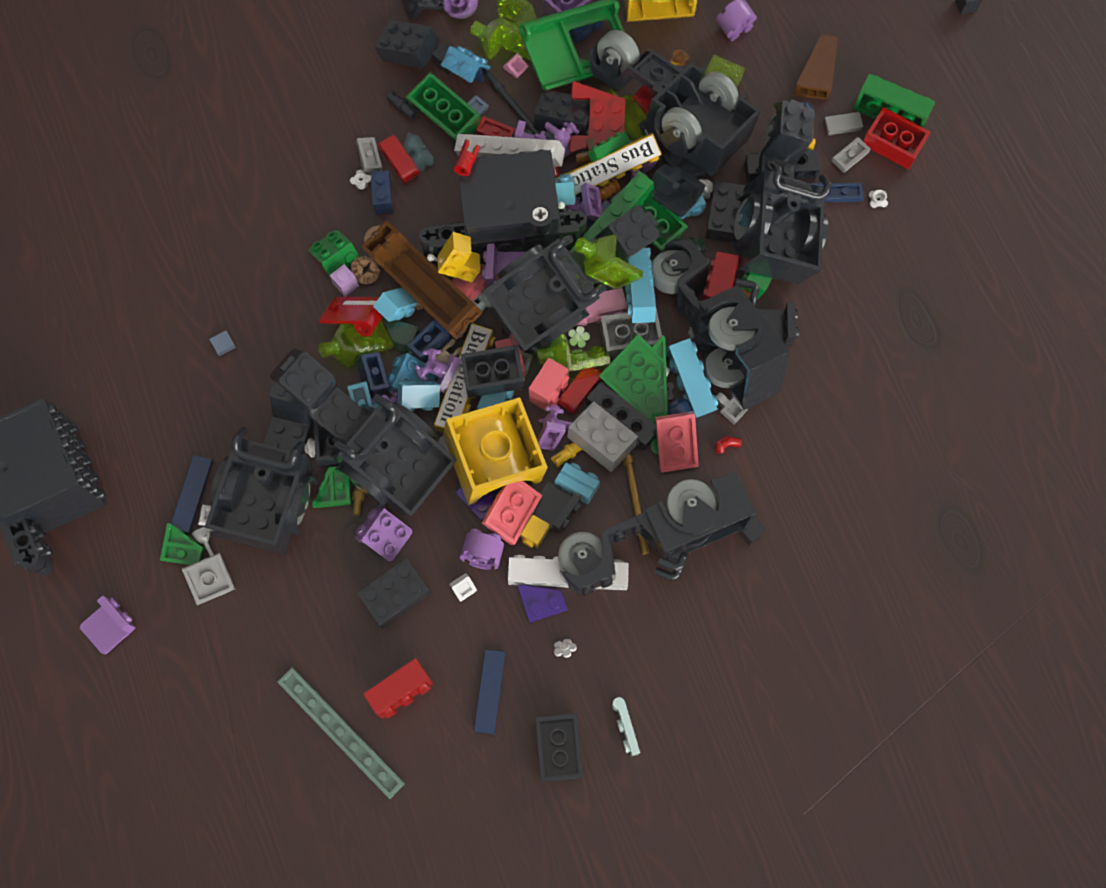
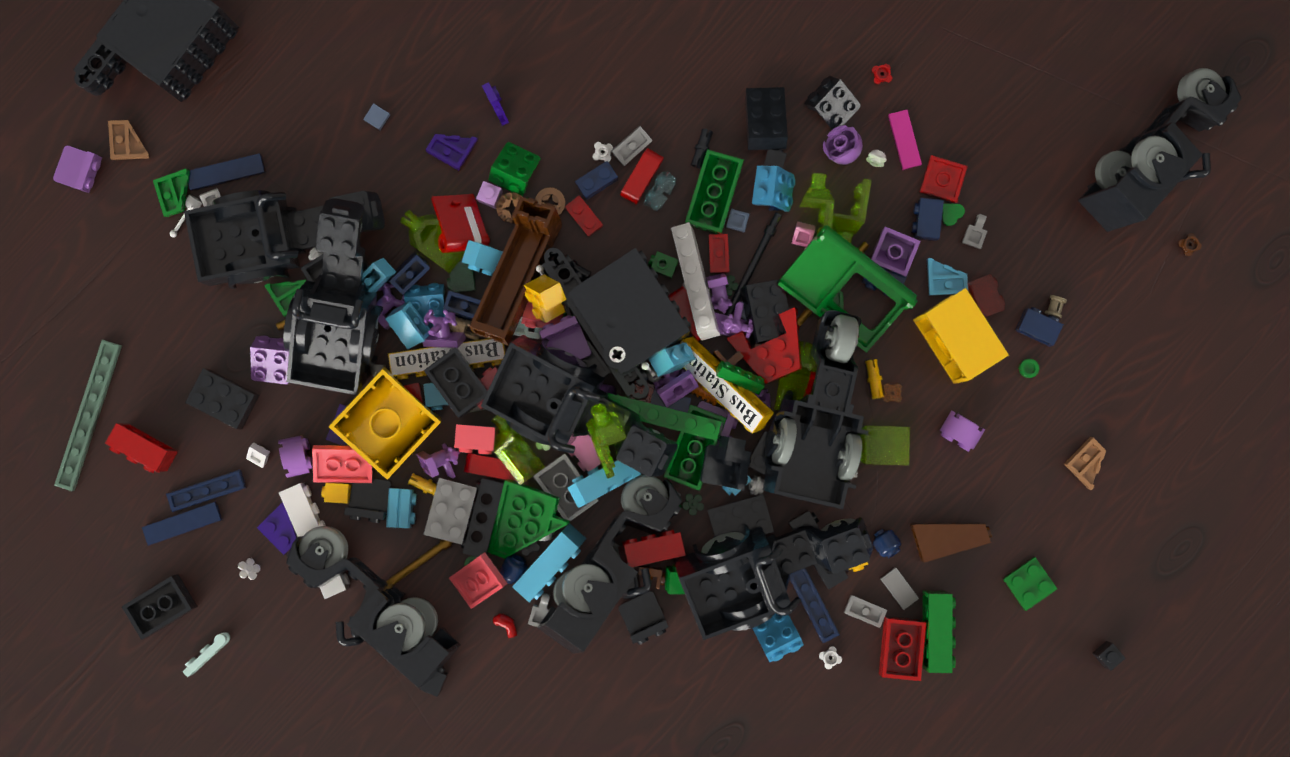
camera: 65 degrees right, 15 degrees up
light grey tile [182,553,236,605] -> none
red hinge [454,139,480,176] -> none
none -> medium nougat wing [108,120,149,160]
none -> dark blue tile [166,470,246,512]
none -> dark purple wing [426,134,477,171]
none -> dark purple wing [482,82,509,126]
none -> red plate [565,195,603,237]
none -> dark azure bracket [752,613,804,662]
none -> green plate [1002,557,1057,611]

